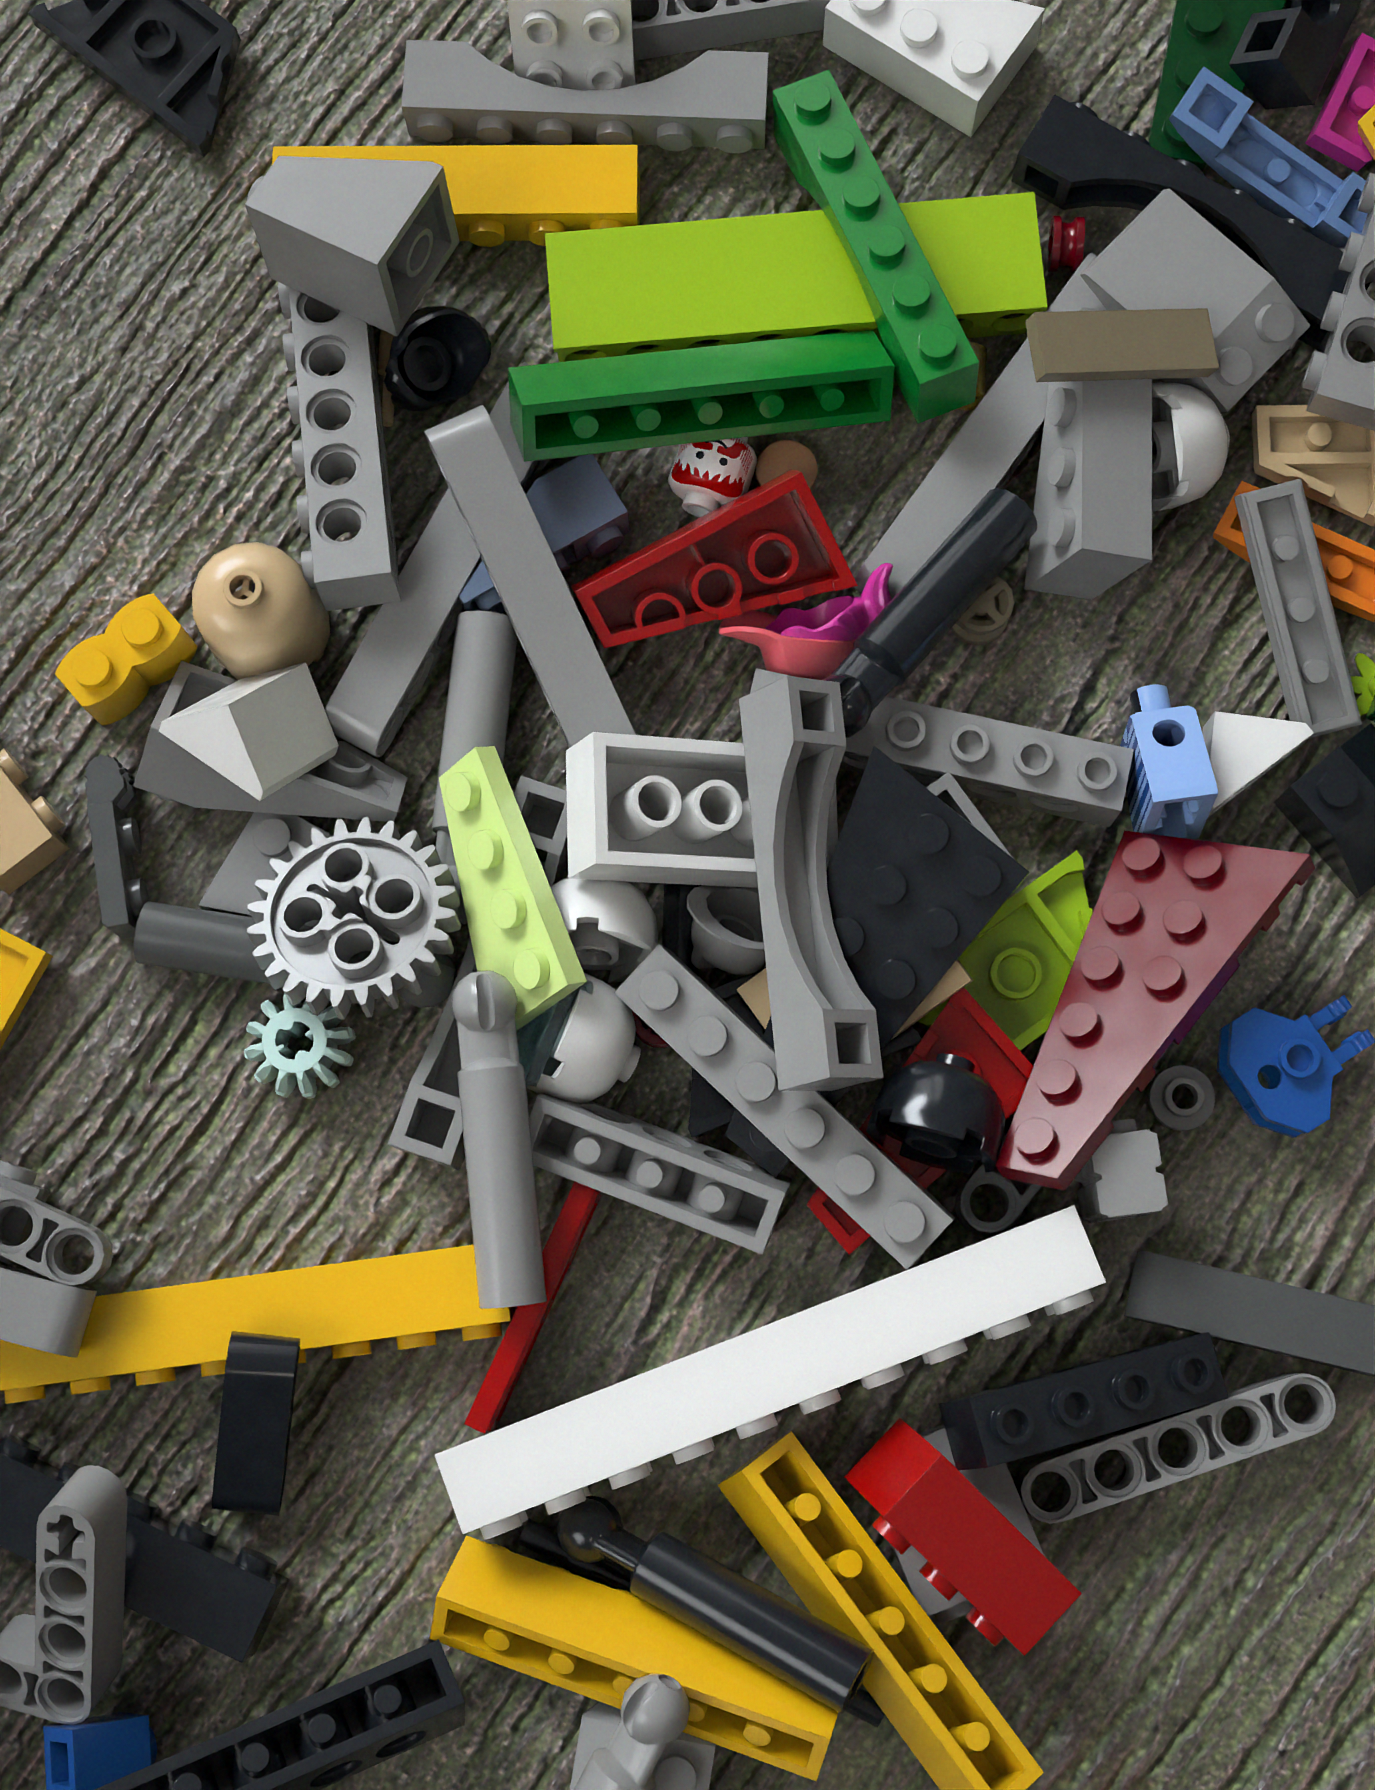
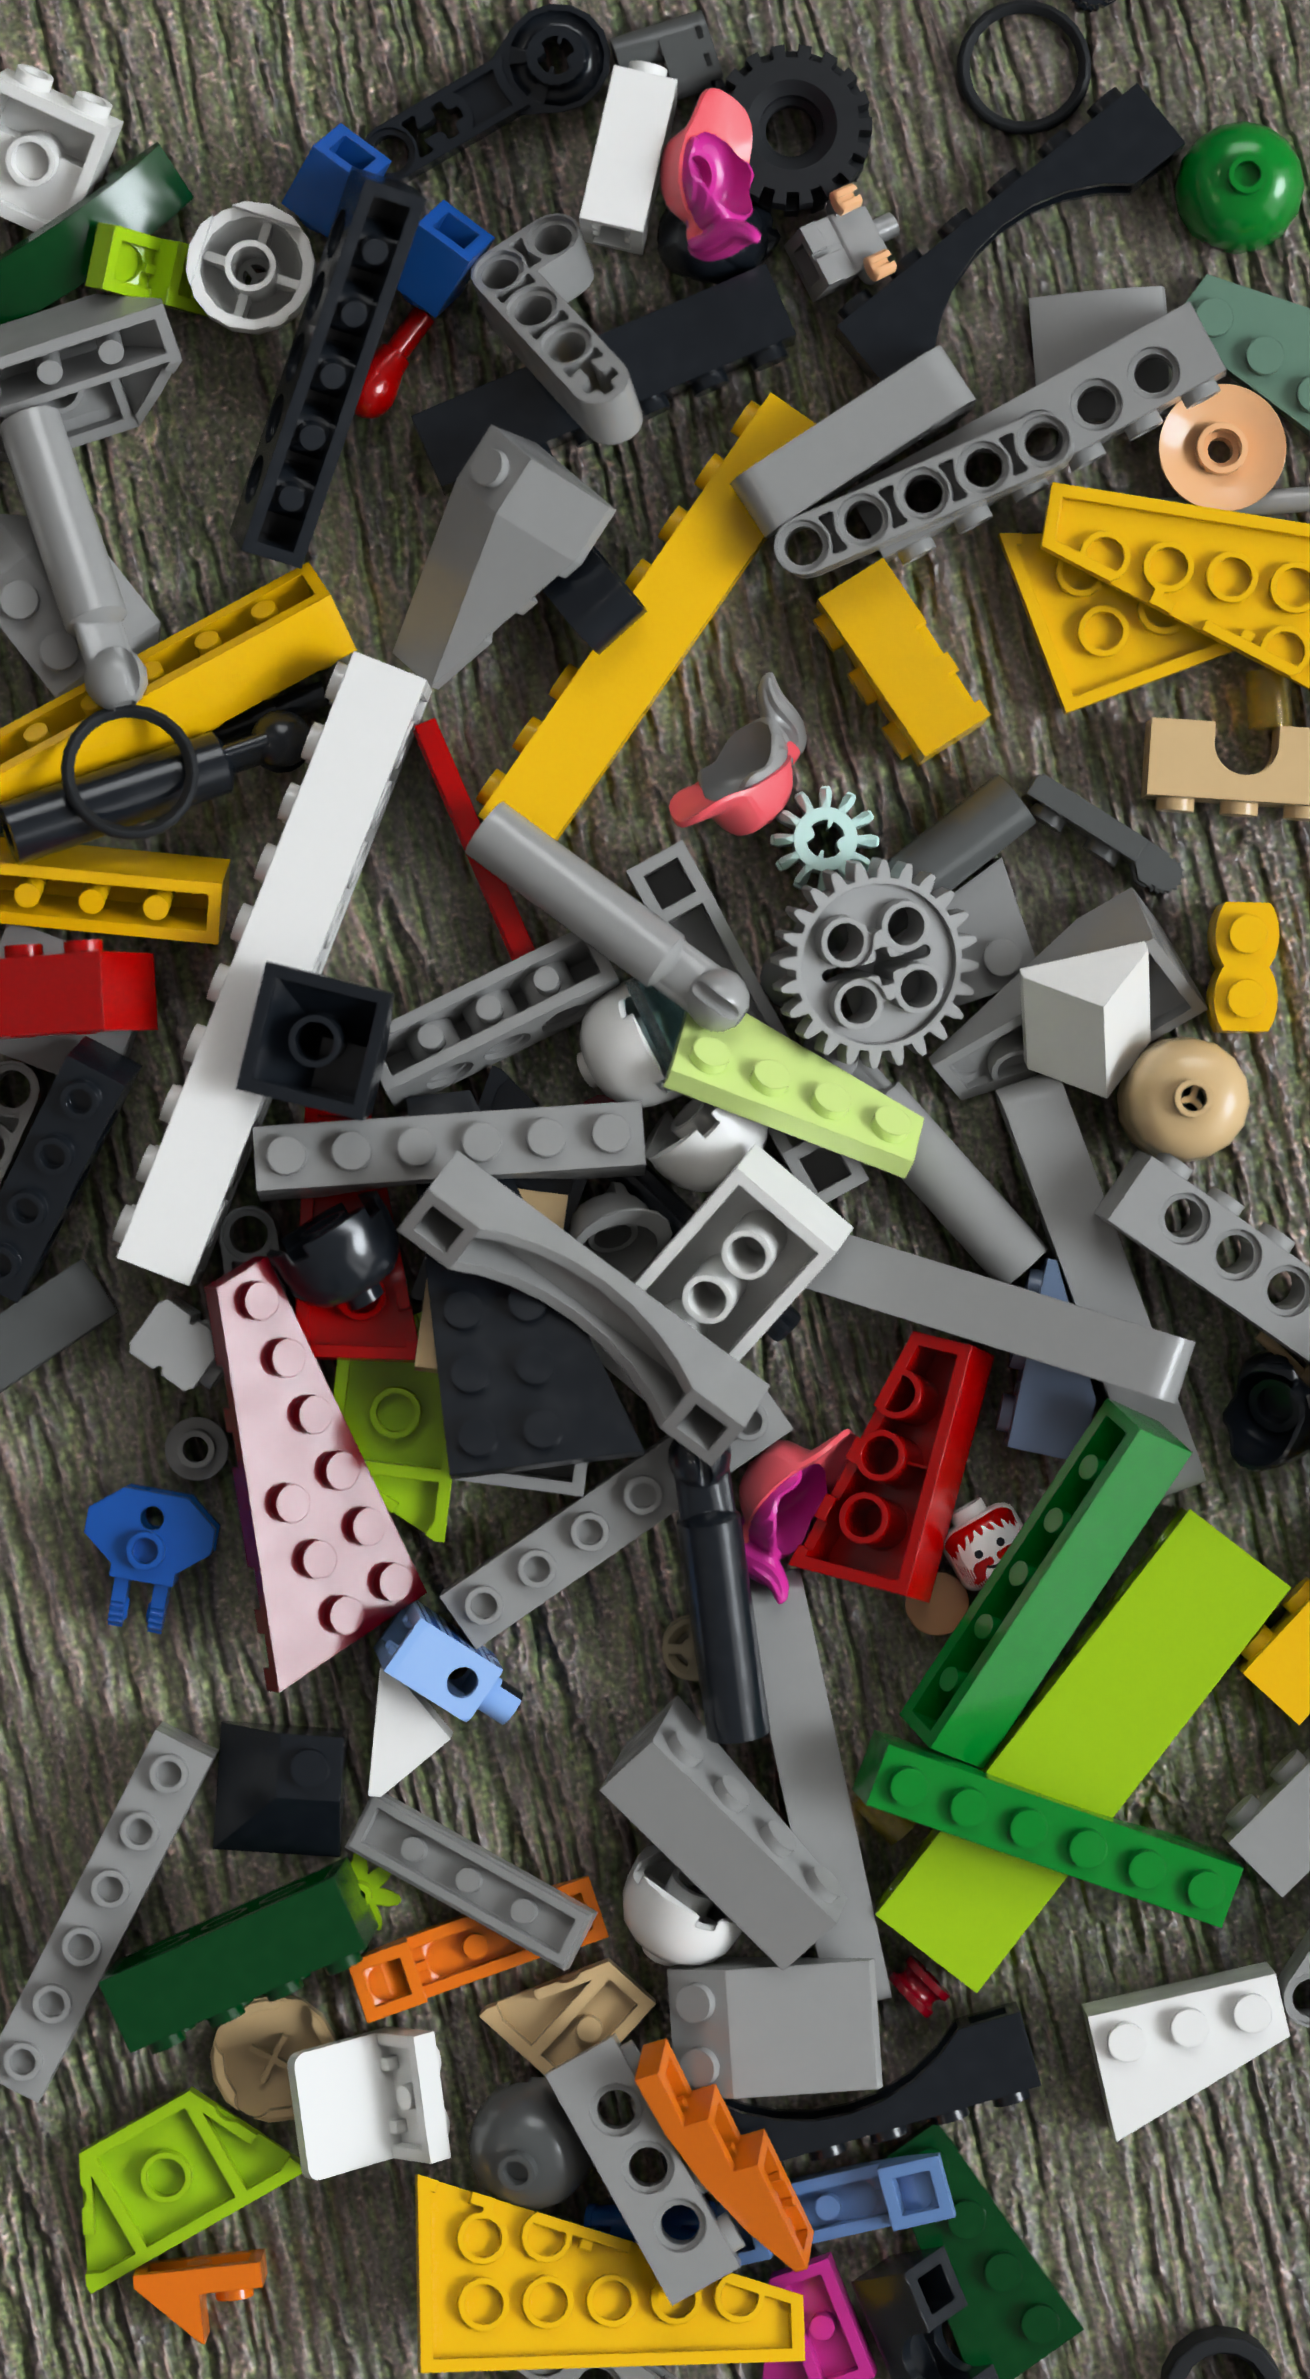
camera: 125 degrees right, 10 degrees up
dark tan tile [1025,308,1219,382] -> none
none -> black tyre [60,705,199,840]
none -> black slope [236,961,395,1121]
none -> red piece [354,307,434,419]
none -> light grey wedge [392,425,617,690]
none -> orange slope [634,2038,814,2272]
none -> hair [669,672,807,836]
none -> yellow wedge [813,558,991,766]

